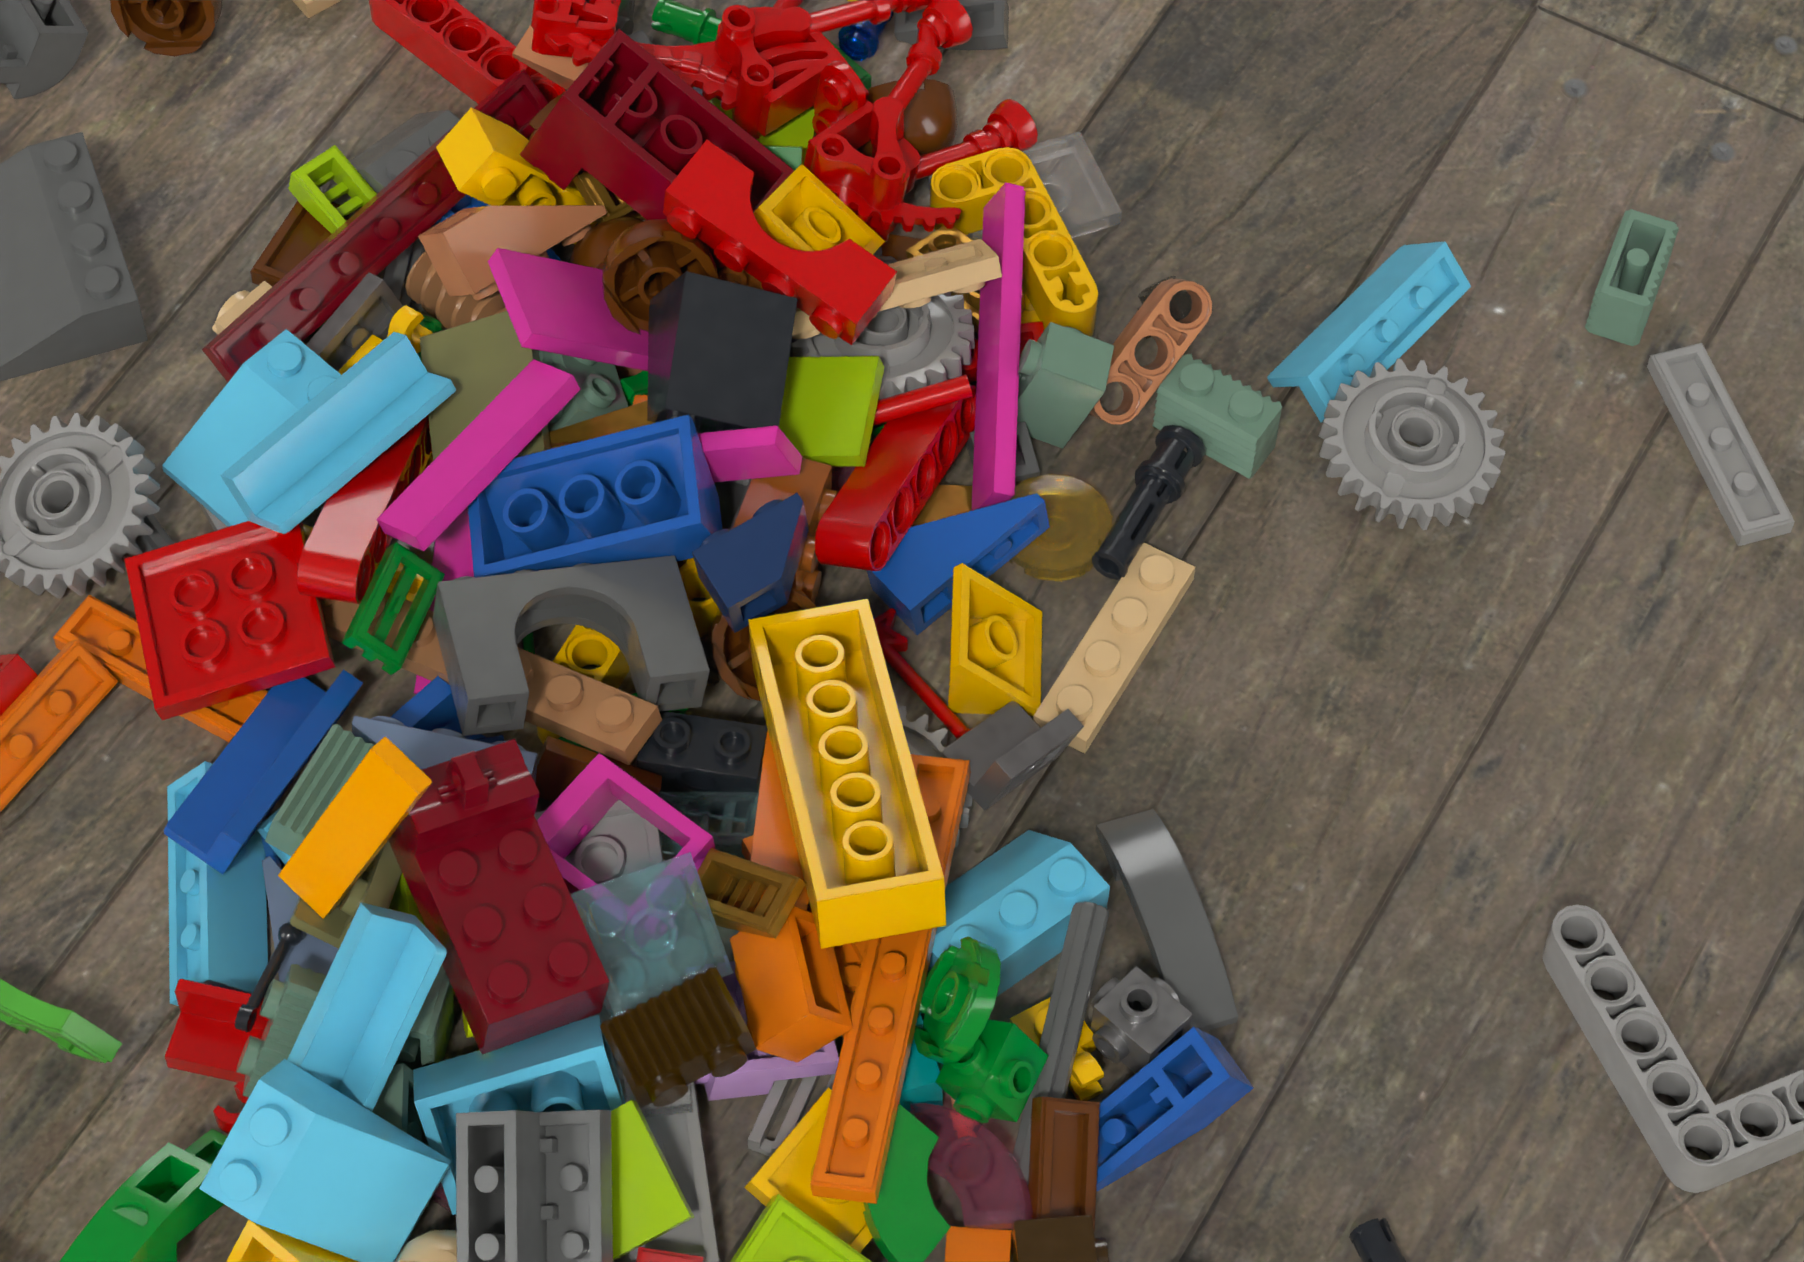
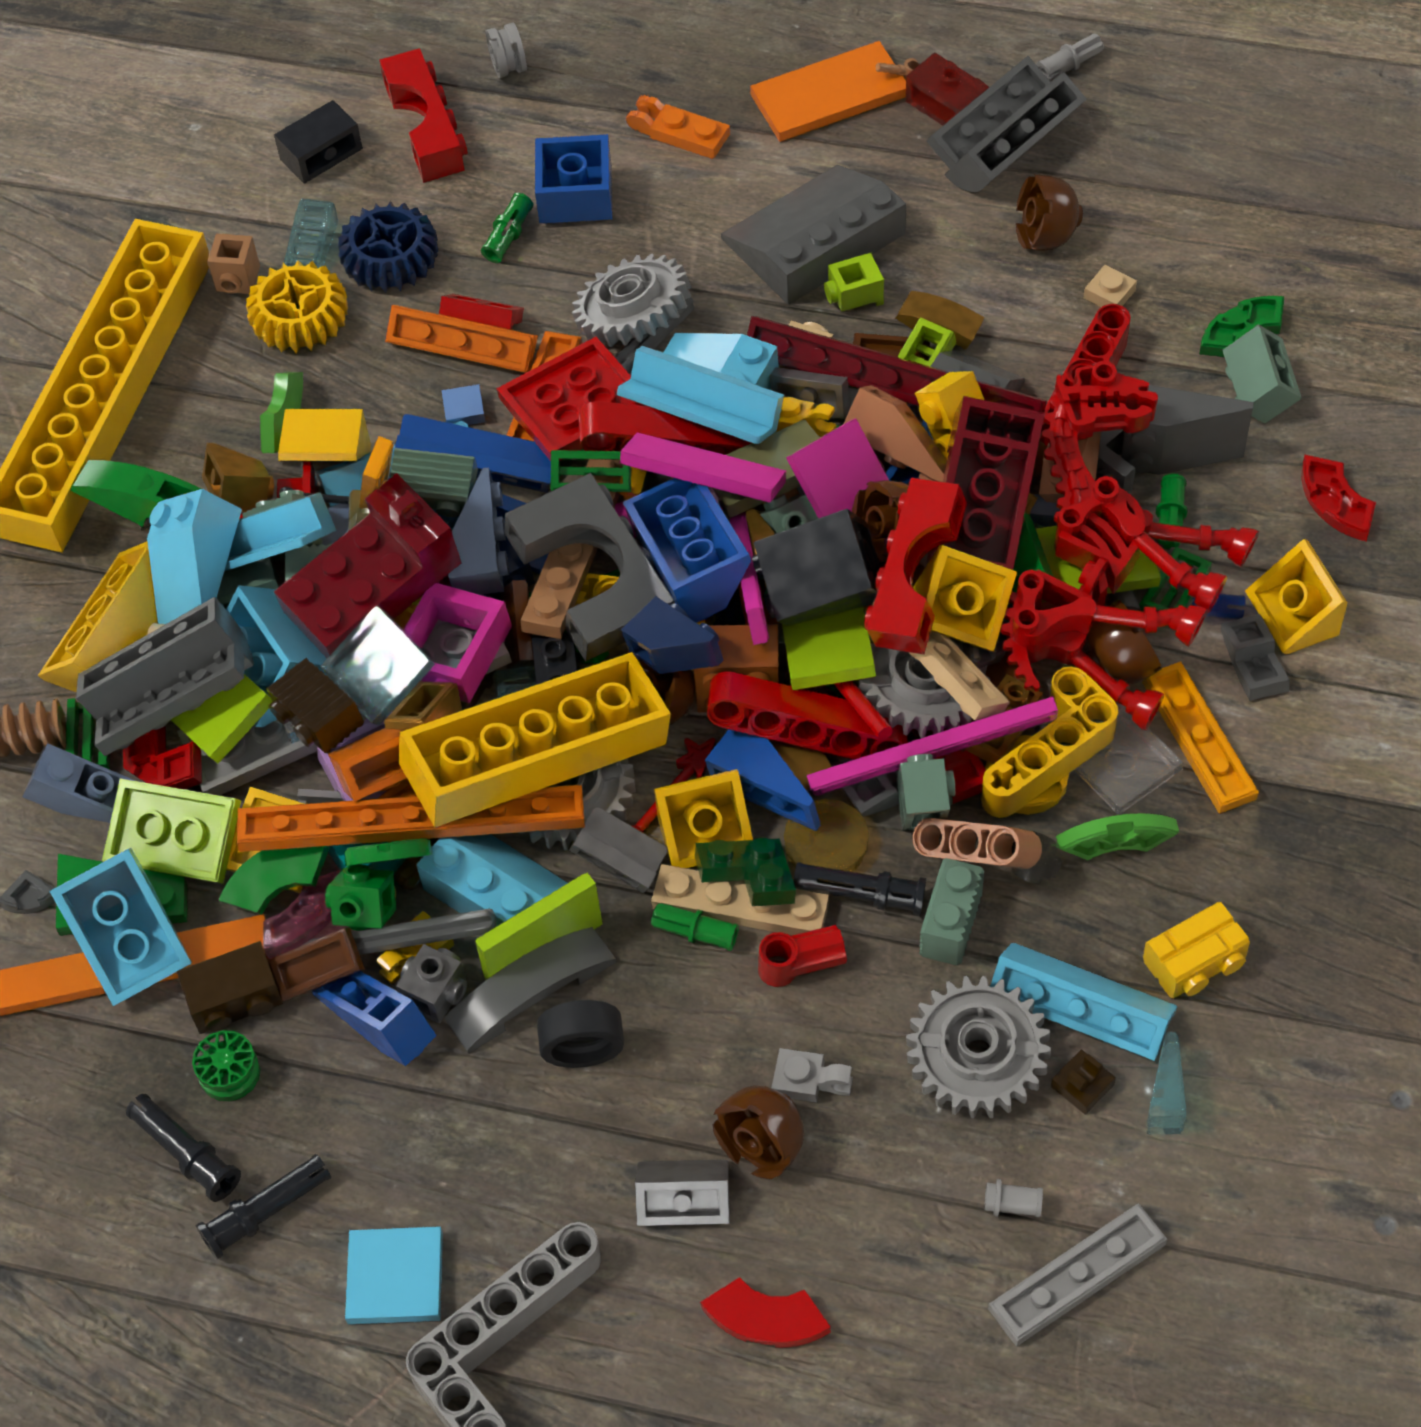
camera: 80 degrees right, 0 degrees up
sand green brick [1585,209,1679,346] -> none
none -> pearl gold slope [202,443,274,512]
none -> yellow slope [278,409,371,461]
none -> medium azure tile [345,1226,443,1325]
none -> medium blue tile [441,384,485,425]
none -> lime tile [475,872,603,981]
none -> black tyre [537,1000,624,1068]
none -> flat silver panel [635,1159,730,1226]
none -> green axle [651,903,739,951]
none -> dark green plate [695,838,796,906]
none -> red tile [700,1277,831,1348]
none -> reddish brown cylinder [712,1085,804,1179]
none -> red piece [758,925,847,987]
none -> light grey plate [771,1048,853,1103]
none -> lime brick [824,253,884,312]
none -> pearl gold slope [895,291,985,350]
none -> light grey pin [984,1179,1043,1217]
none -> dark brown tile [1051,1049,1116,1115]
none -> bright green tile [1056,813,1179,860]
none -> light orange tile [1142,661,1259,814]
none -> yellow brick [1143,902,1250,999]
none -> clear light blue slope [1146,1032,1187,1135]

